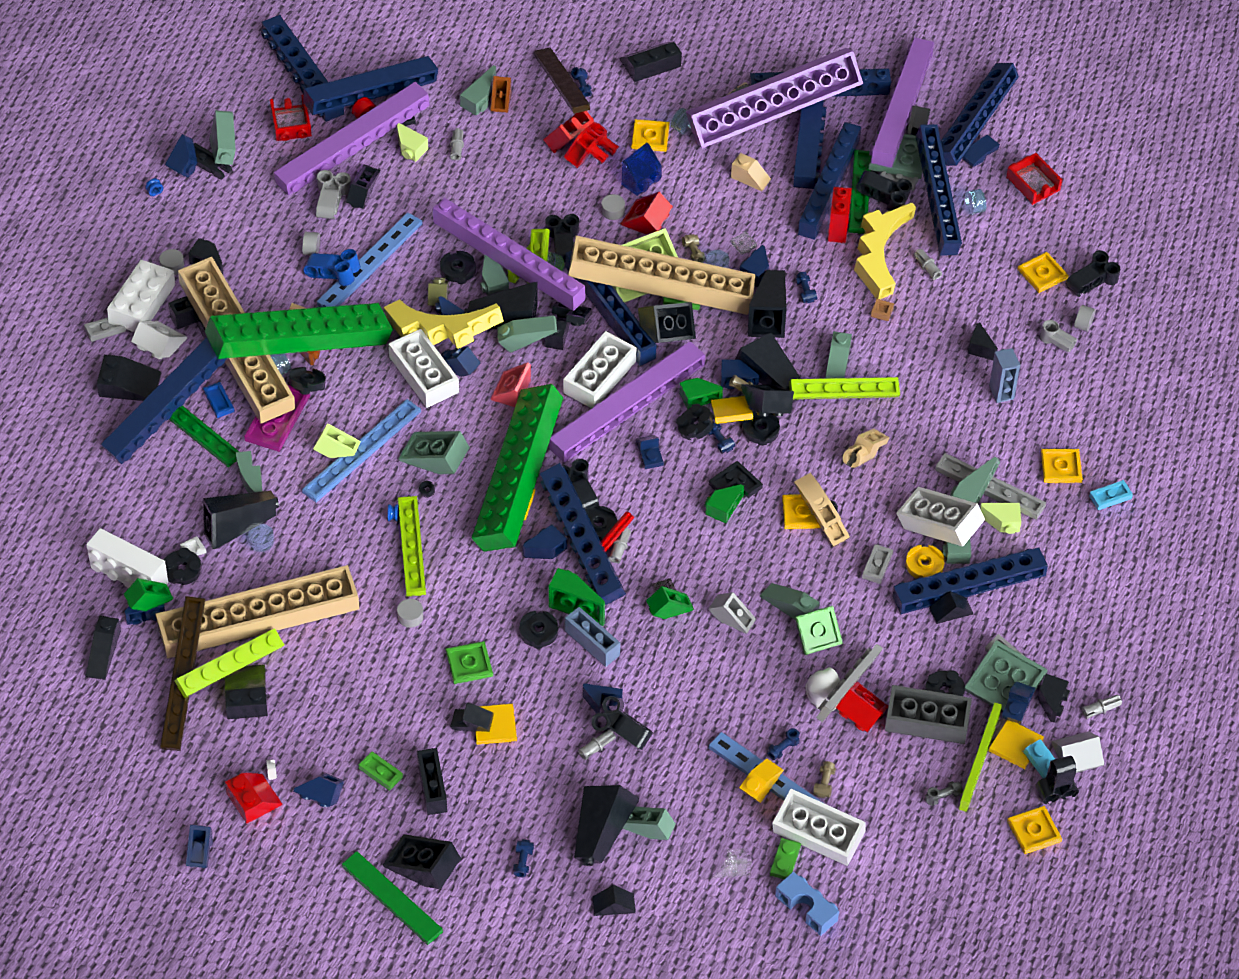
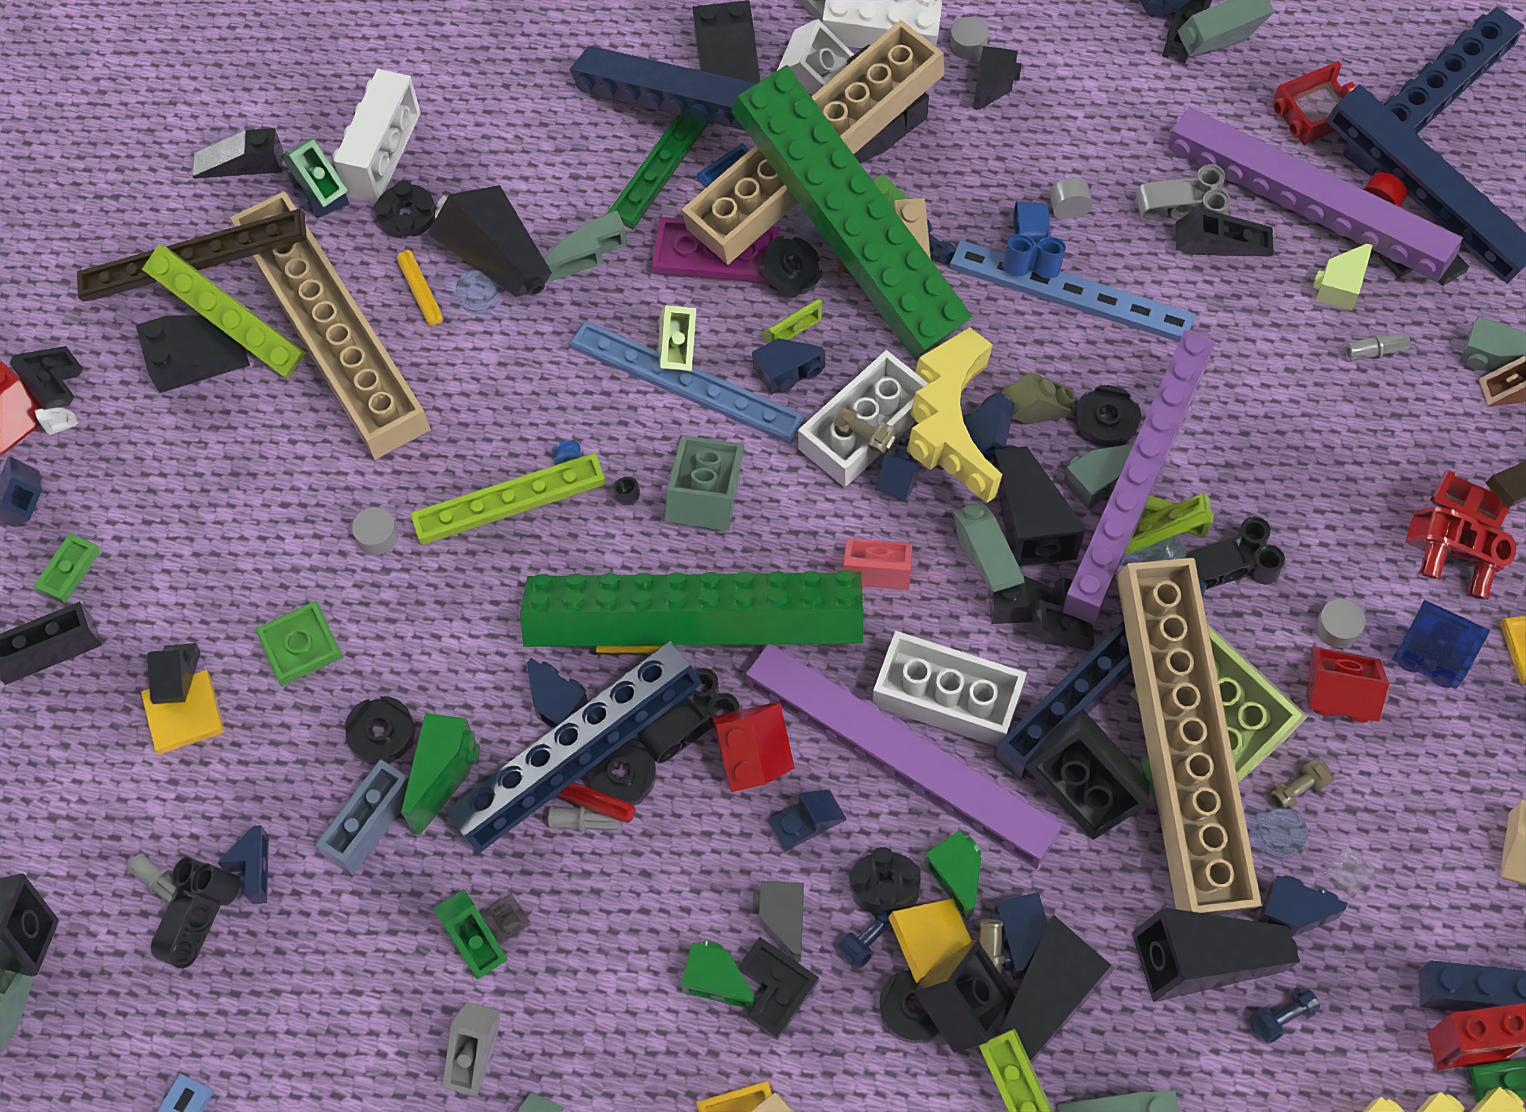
camera: 80 degrees right, 10 degrees up
none -> black plate [9,346,83,410]
none -> yellow axle [396,250,443,326]
none -> red slope [712,701,795,792]
none -> dark blue slope [752,338,826,395]
none -> dark grey slope [752,881,804,962]
none -> lime slope [761,298,822,343]
none -> dark tan bar [834,407,897,455]

